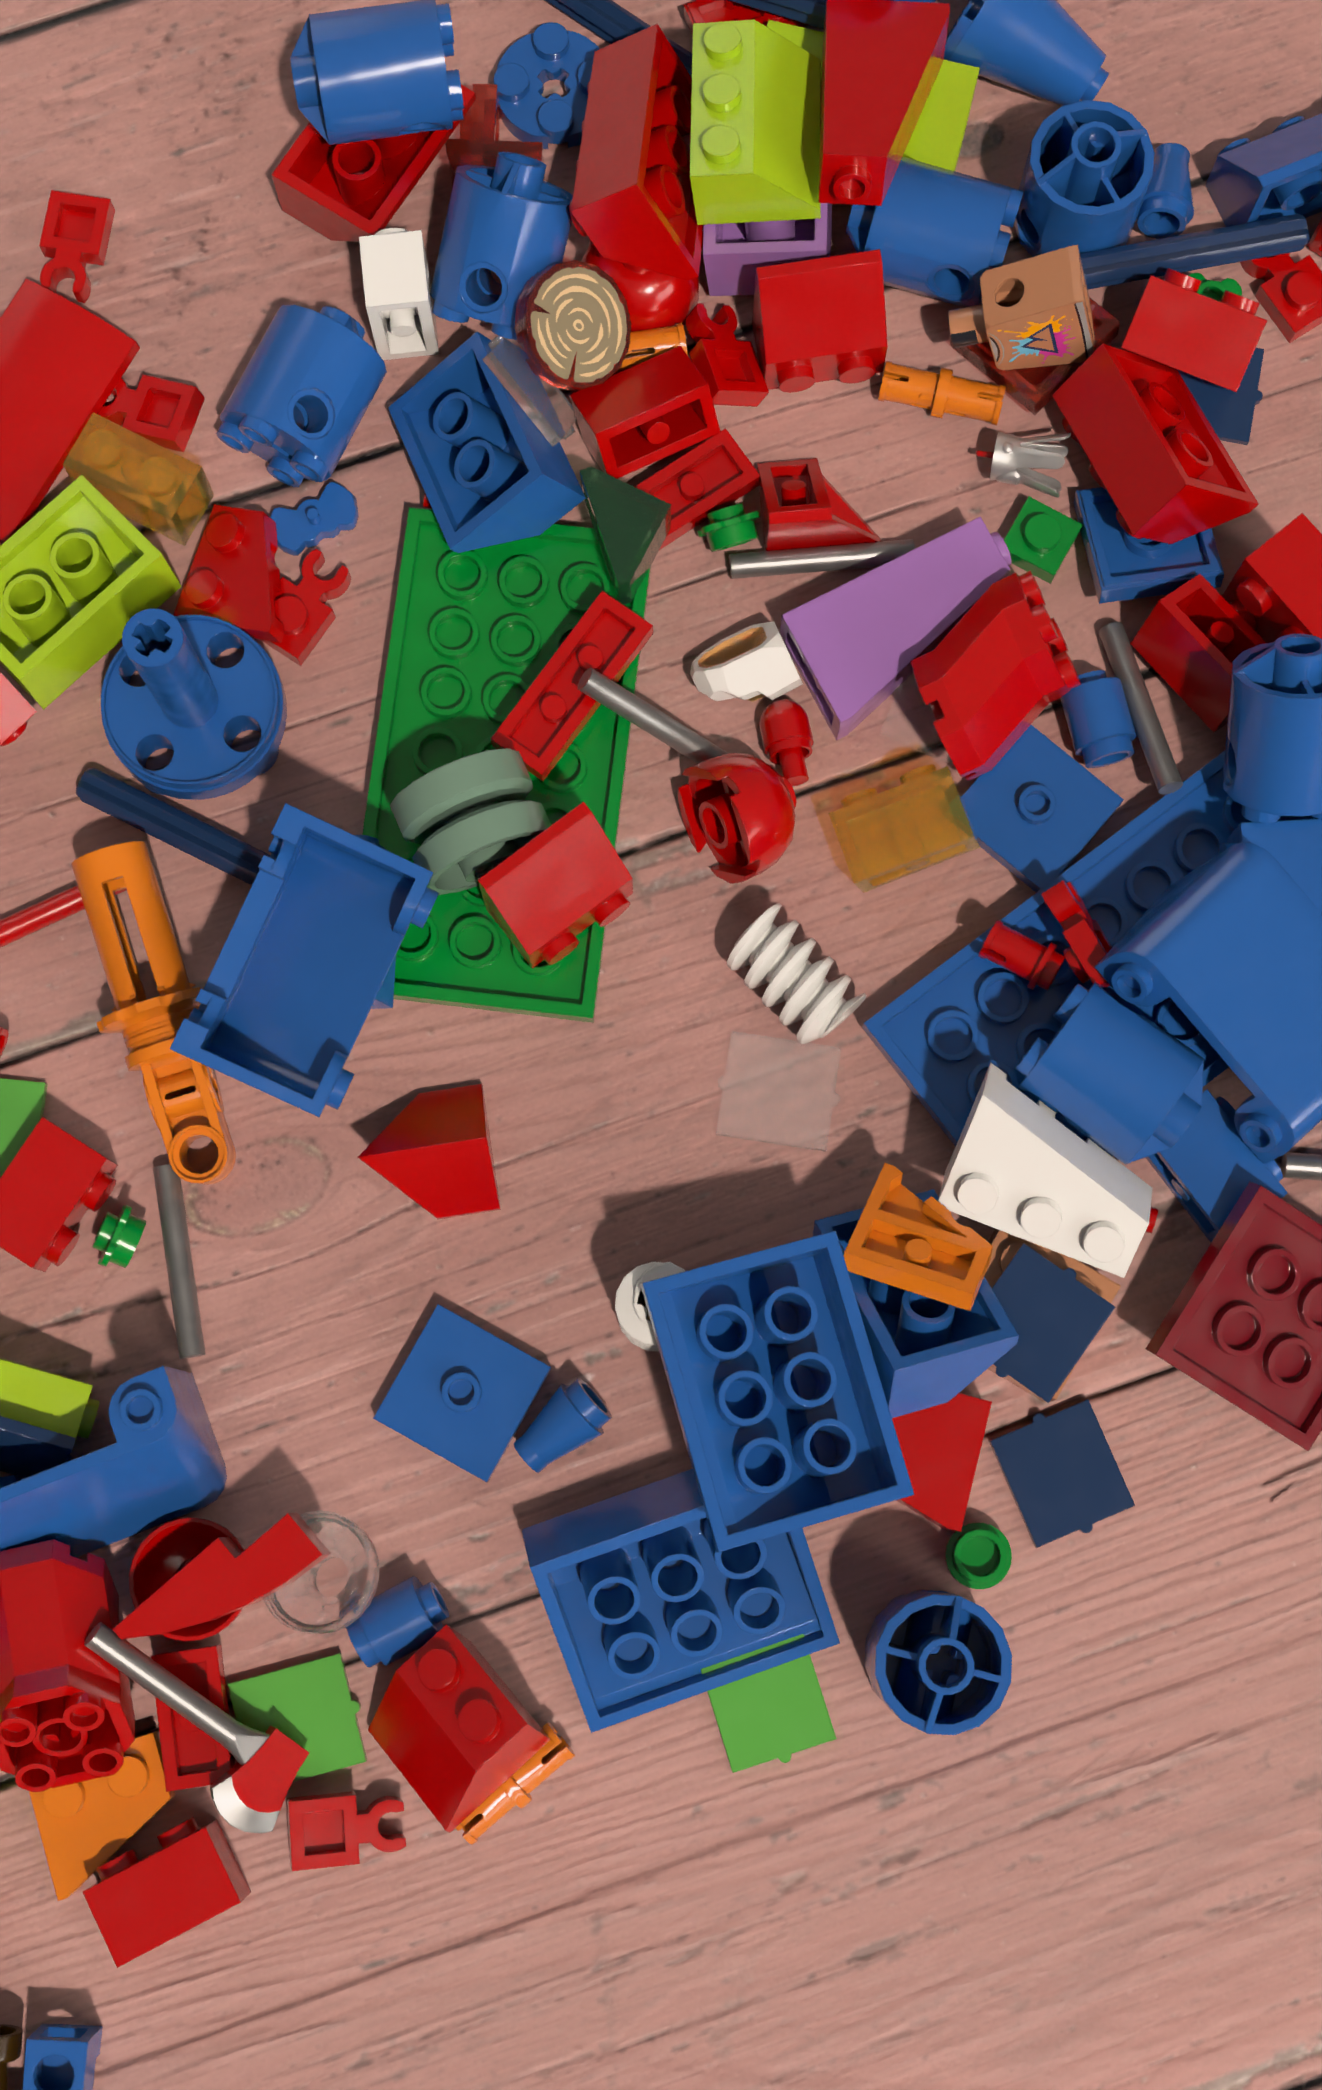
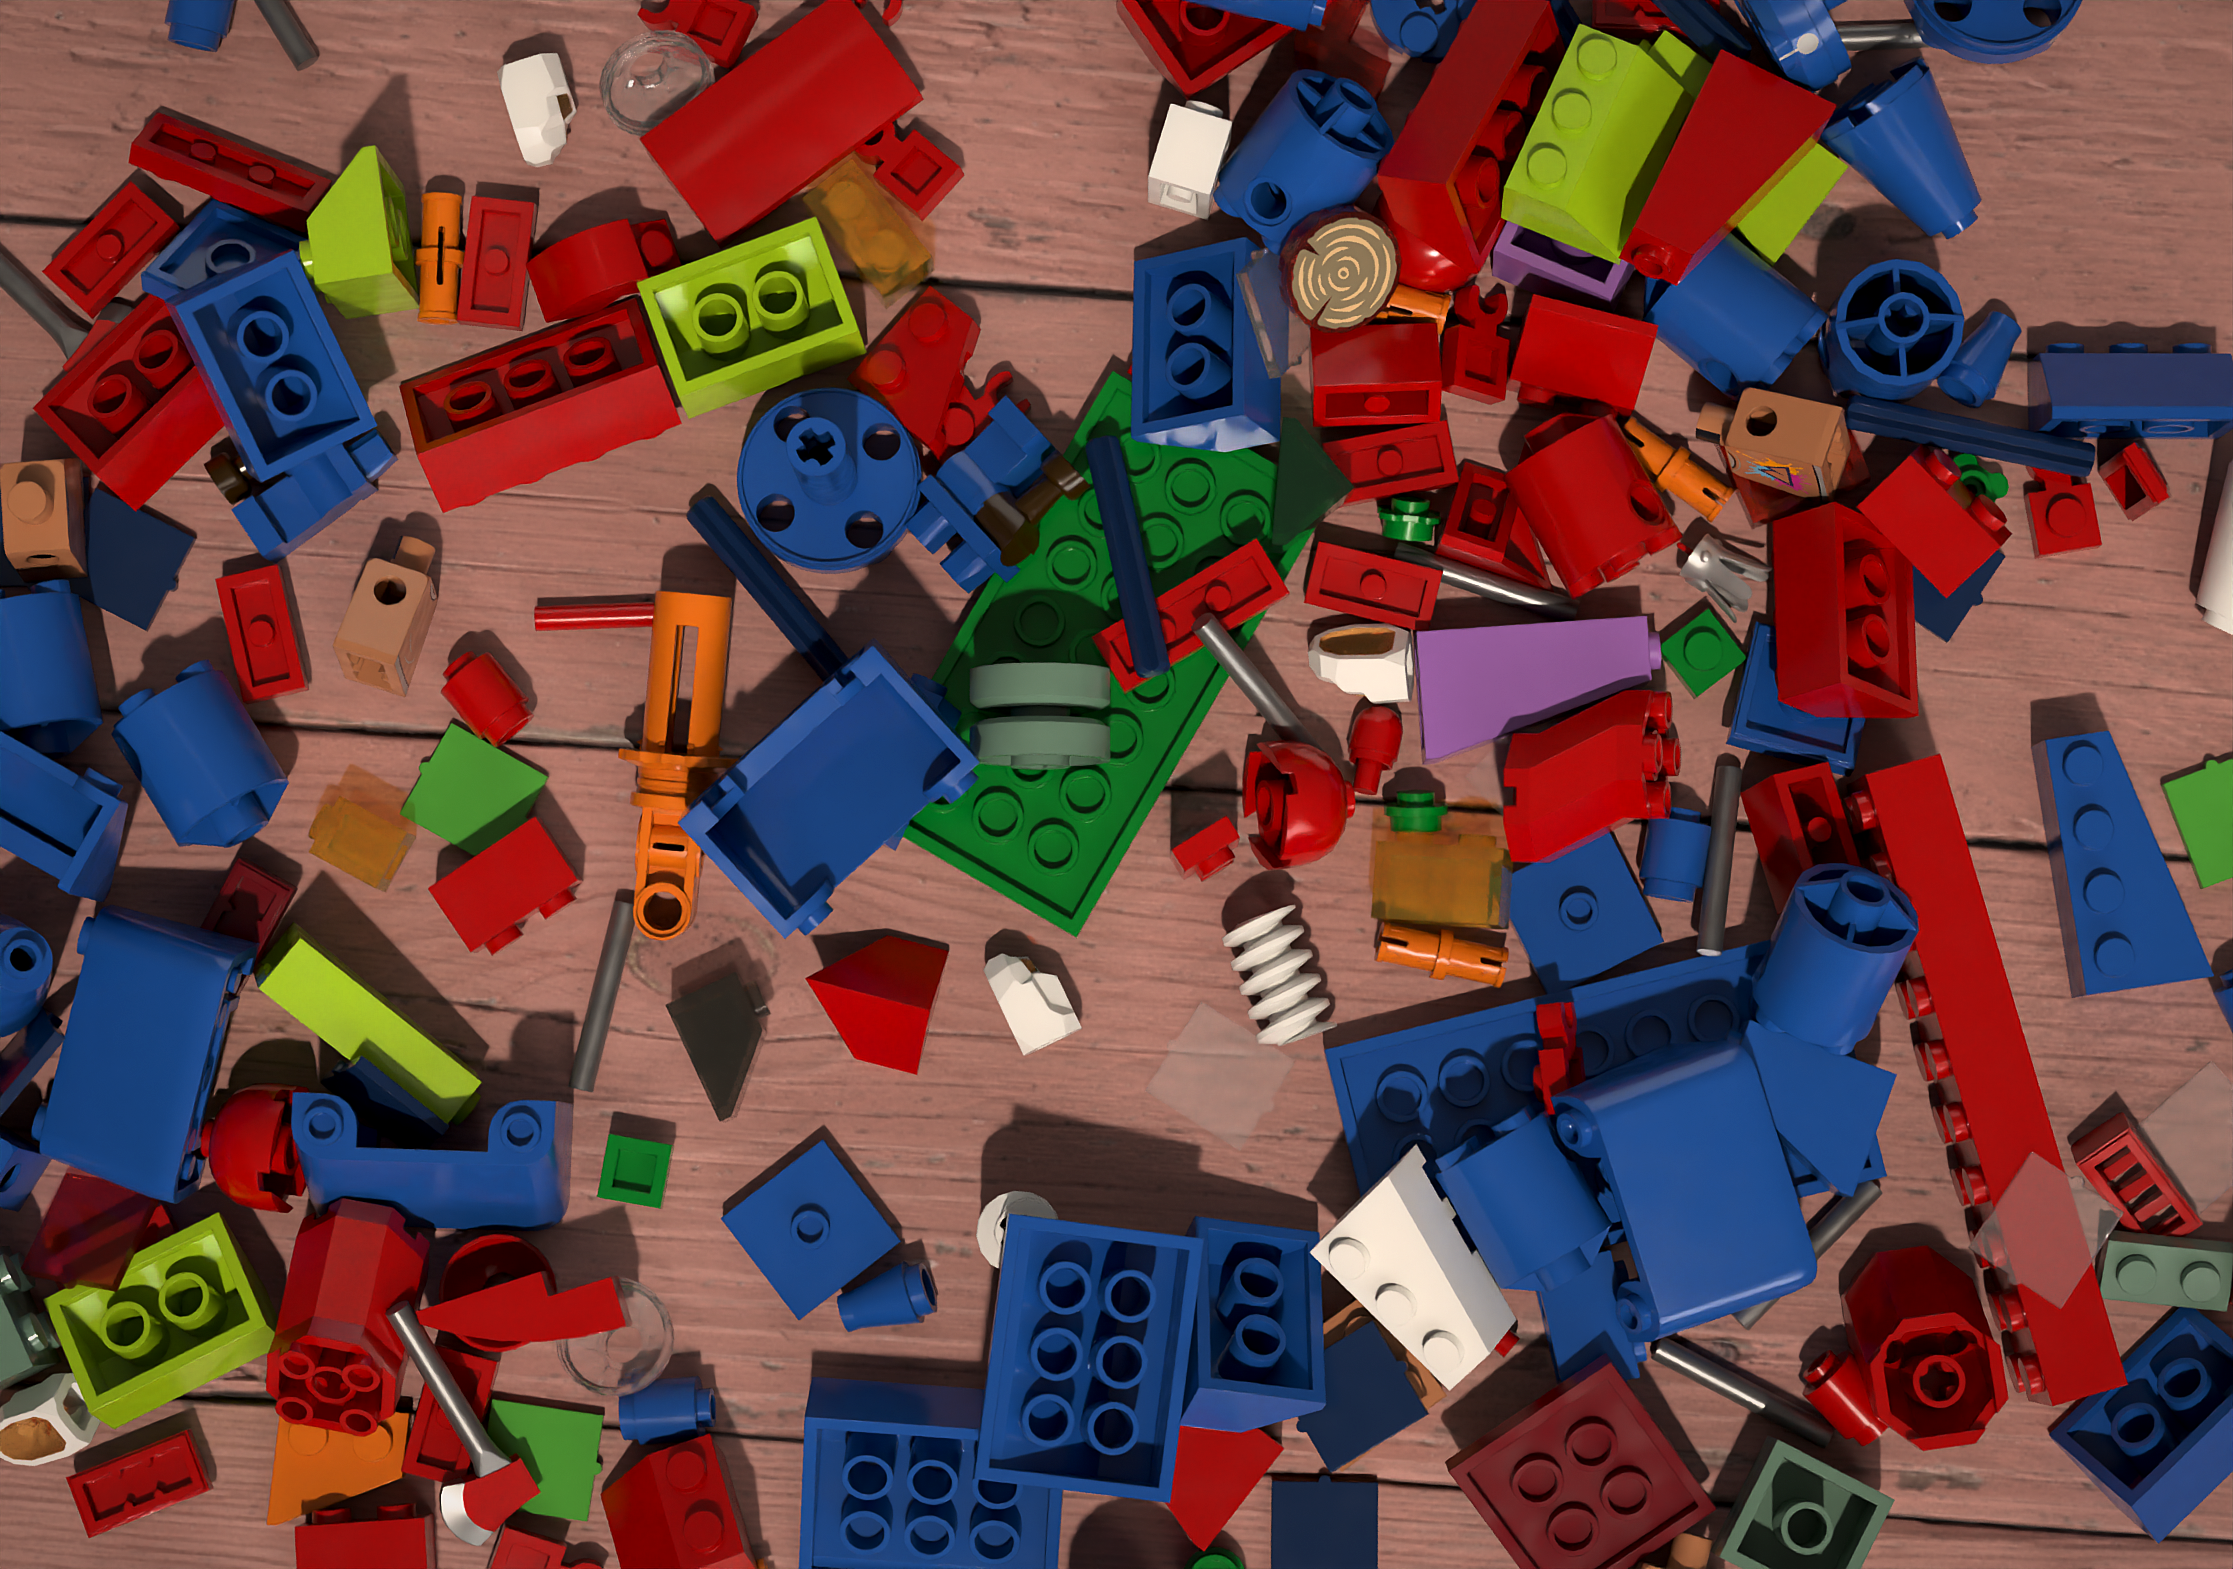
camera: 25 degrees right, 5 degrees up
green plate [92,1205,146,1268] -> none
blue cylinder [216,305,387,487] -> none
blue piece [270,482,359,556] -> none
red slope [478,801,633,968] -> none
orange wing [844,1163,993,1311] -> none
red pin [978,920,1065,991] -> none
none -> green plate [597,1134,674,1209]
none -> clear smoke slope [666,972,771,1123]
none -> blue hips [905,395,1091,594]
none -> white rock [983,953,1082,1056]
none -> dark blue axle [1085,435,1170,678]
none -> red plate [1170,815,1240,882]
none -> red plate [1304,540,1444,631]
none -> orange pin [1374,921,1509,988]
none -> green plate [1384,790,1448,833]
none -> red cylinder [1503,412,1683,600]

